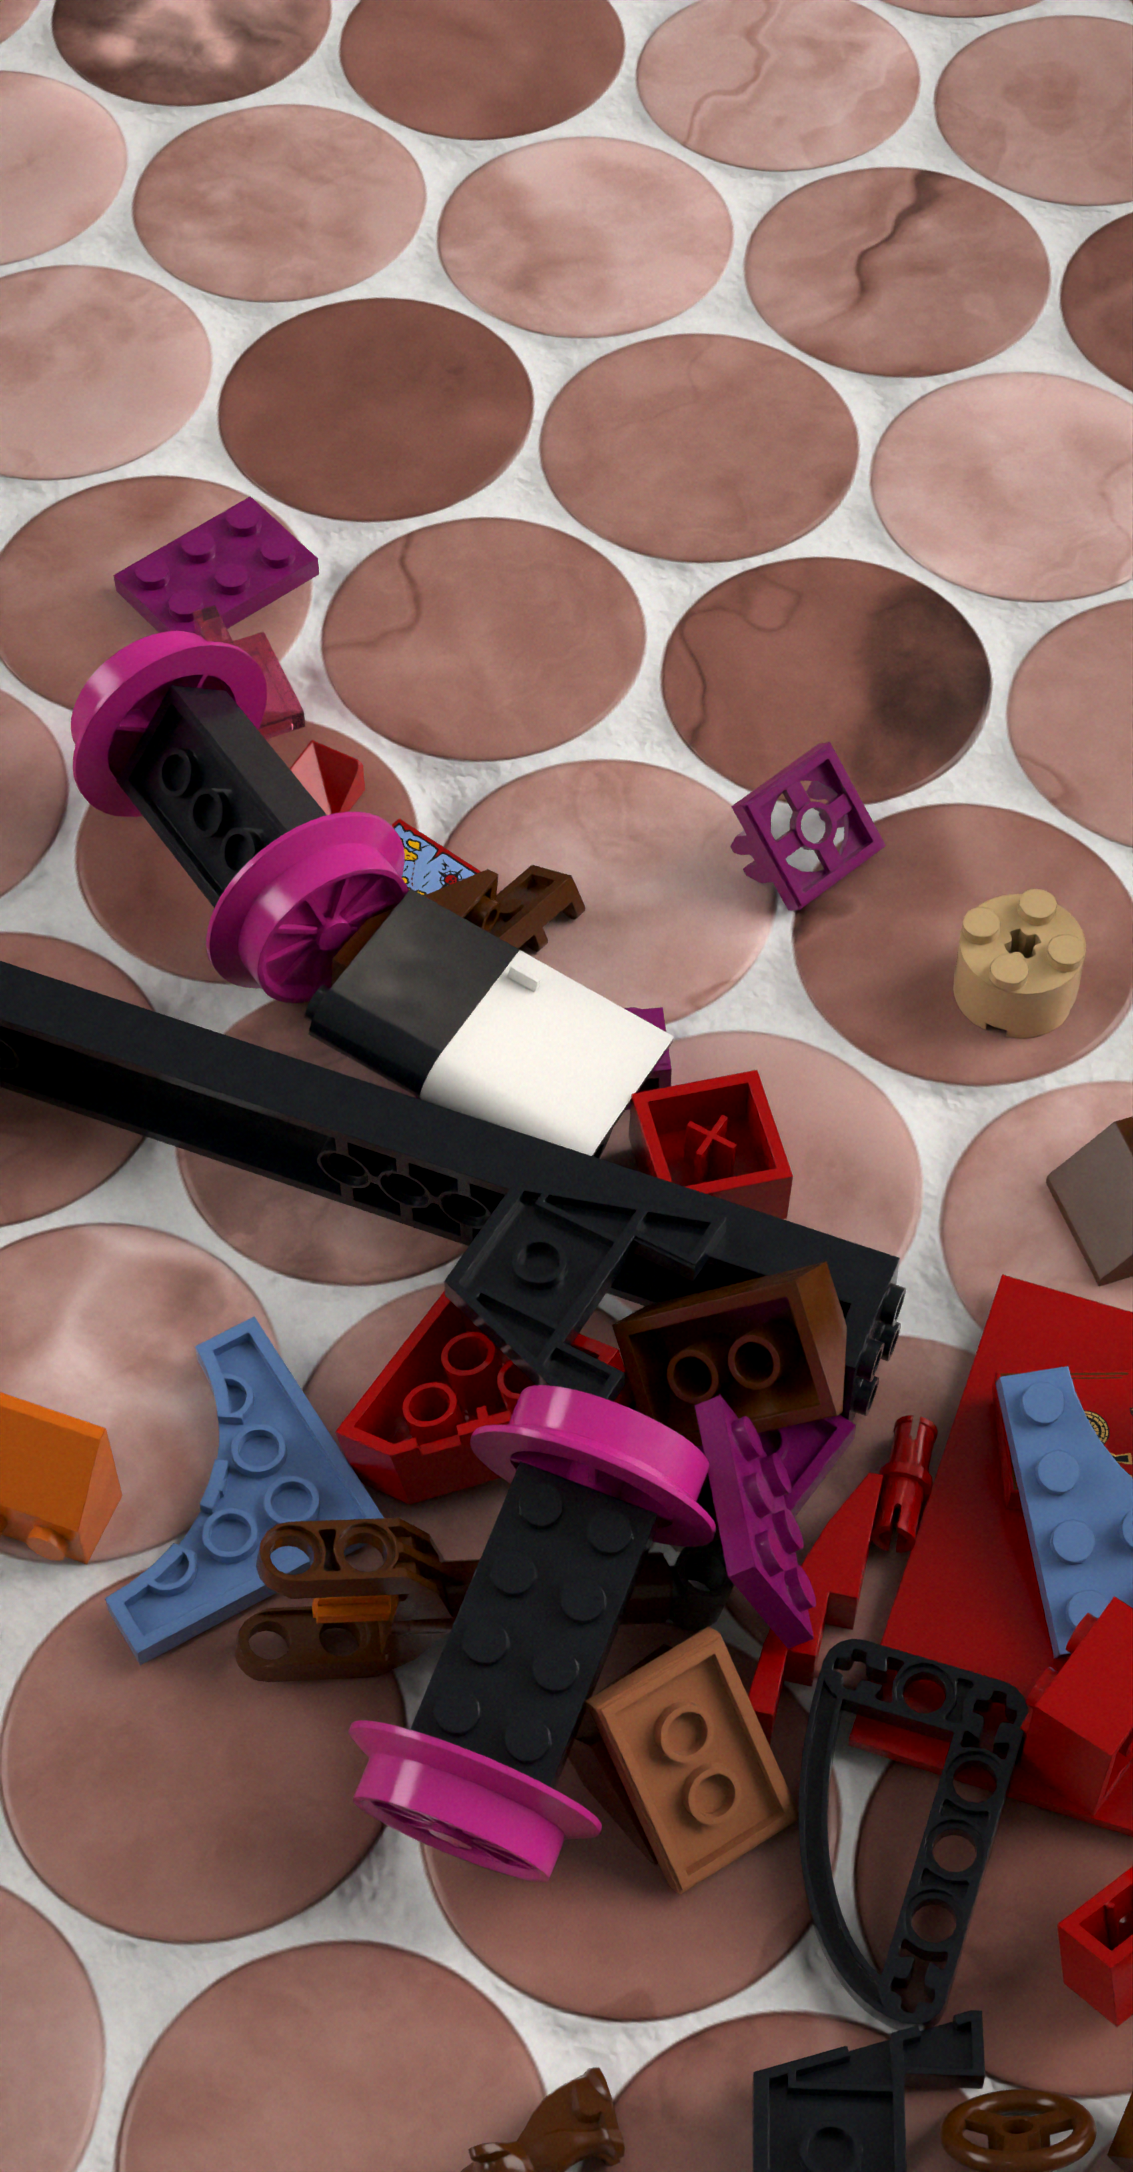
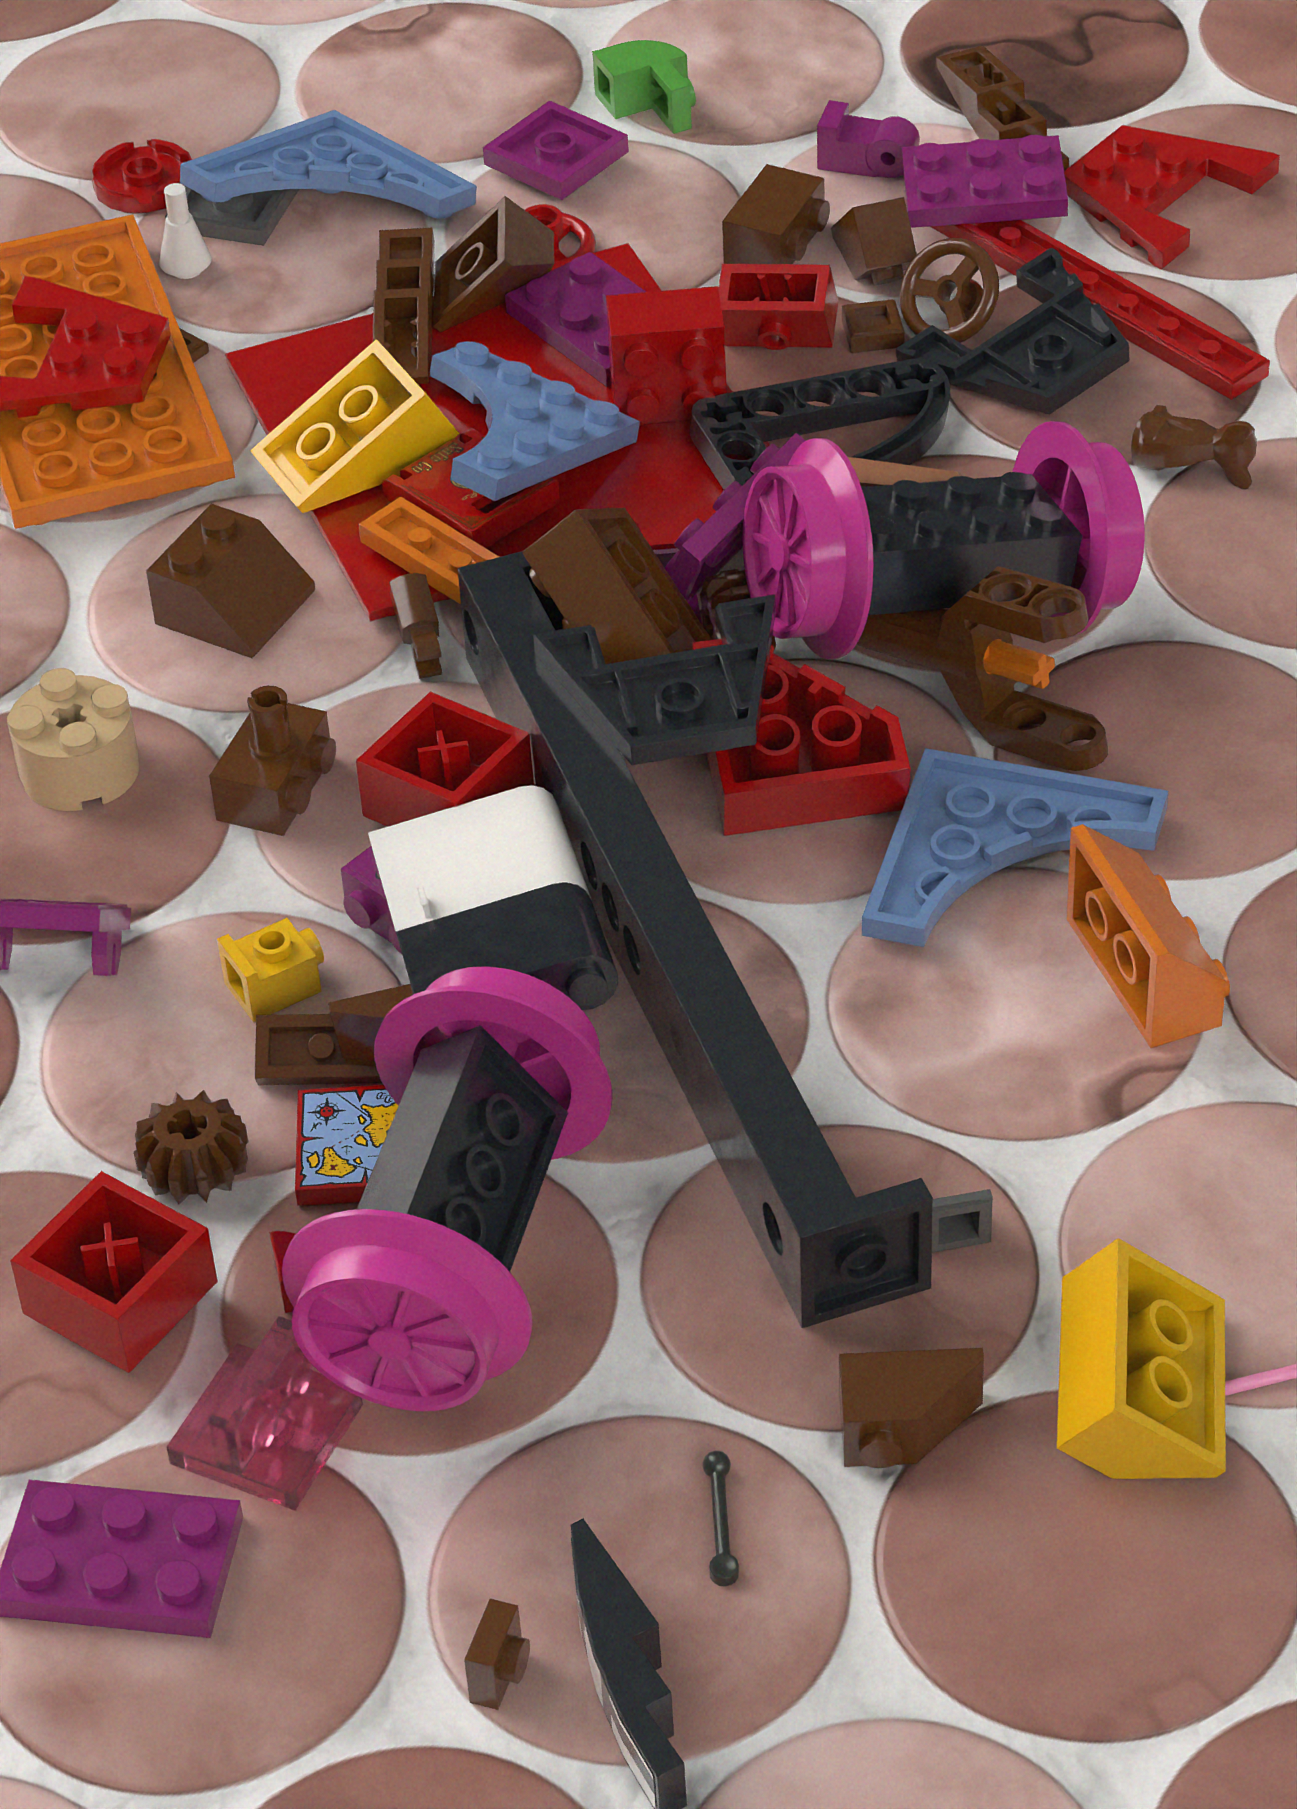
camera: 130 degrees left, 10 degrees down
none -> red brick [10,1171,218,1373]
none -> reddish brown gear [134,1090,249,1205]
none -> reddish brown brick [209,685,336,836]
none -> yellow brick [217,918,324,1022]
none -> orange plate [359,497,499,604]
none -> reddish brown bar [390,573,442,679]
none -> reddish brown tile [842,299,905,353]

